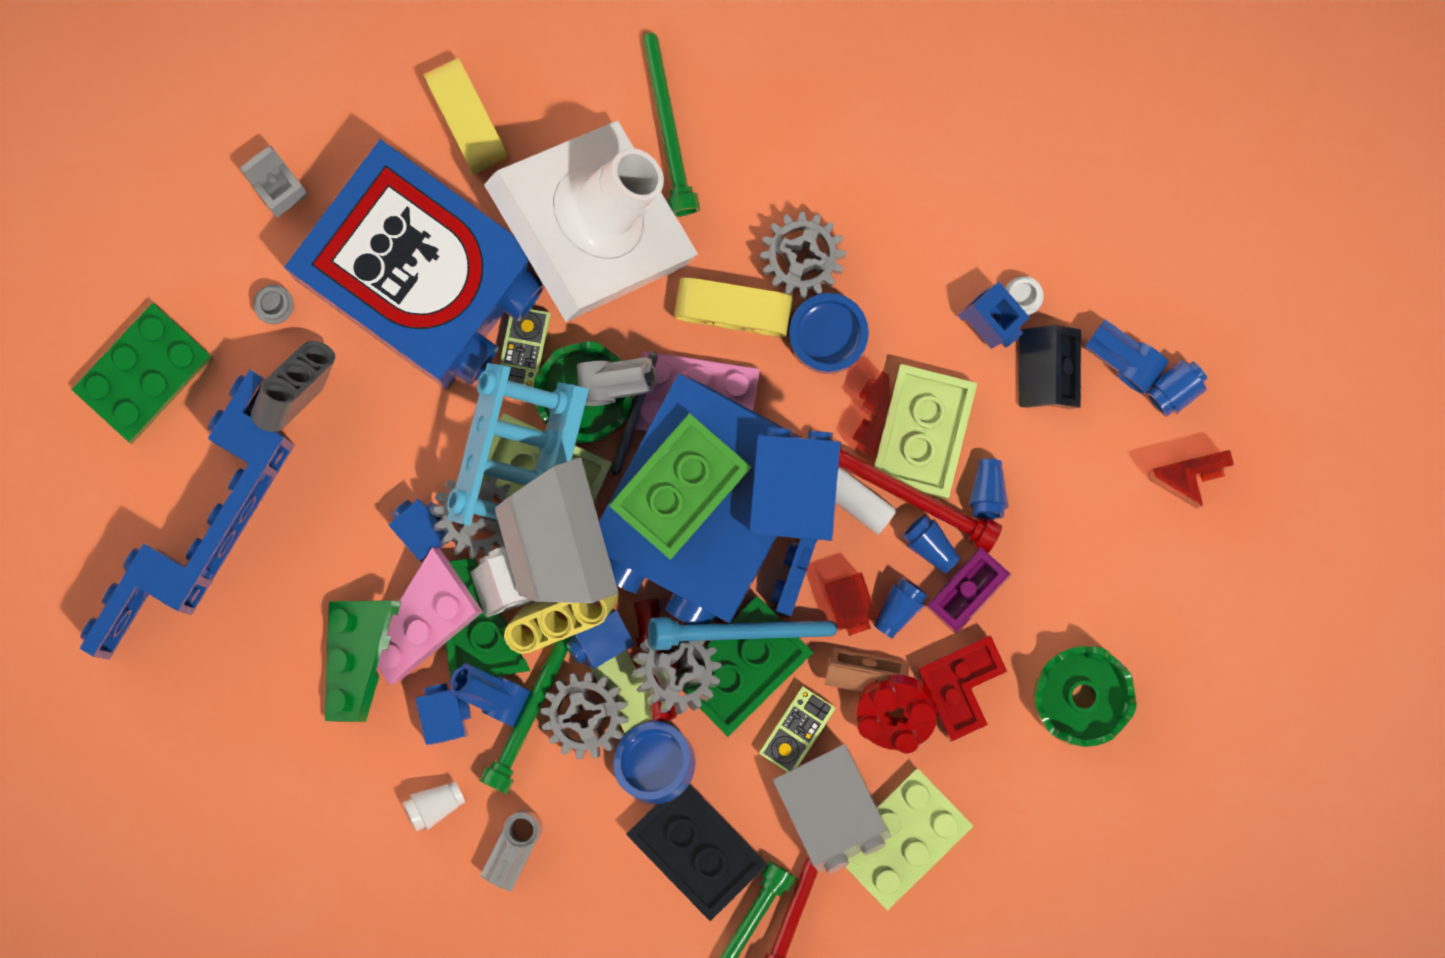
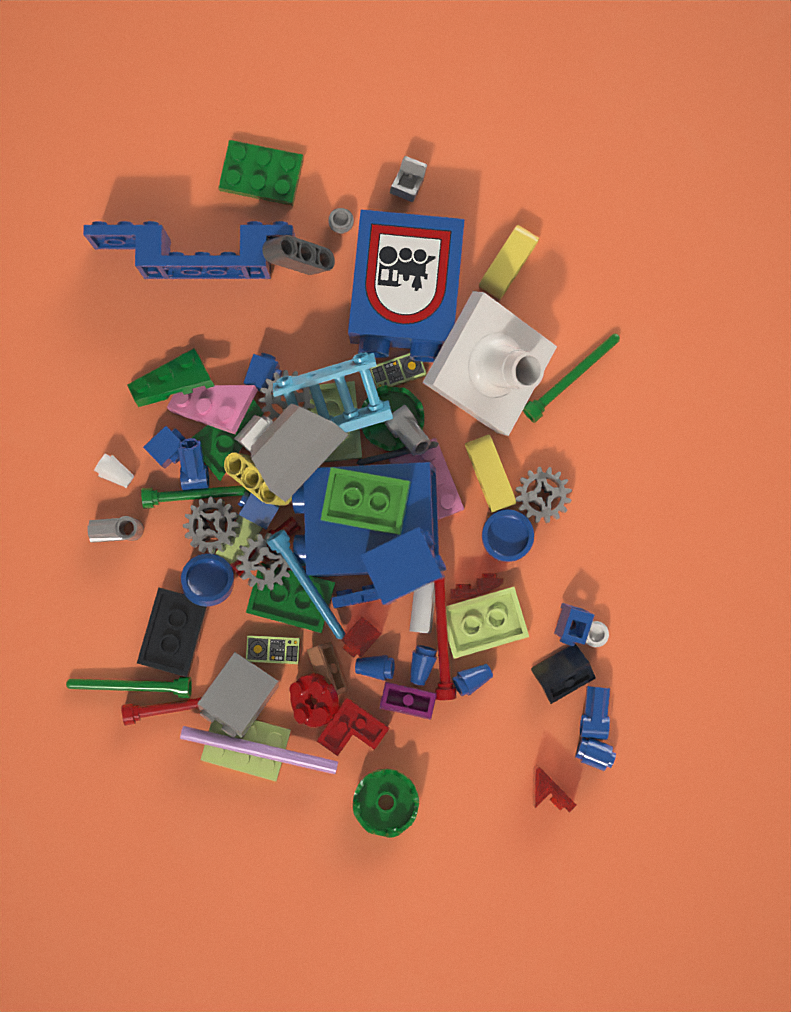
camera: 65 degrees right, 0 degrees up
none -> lavender piece [180,726,338,774]

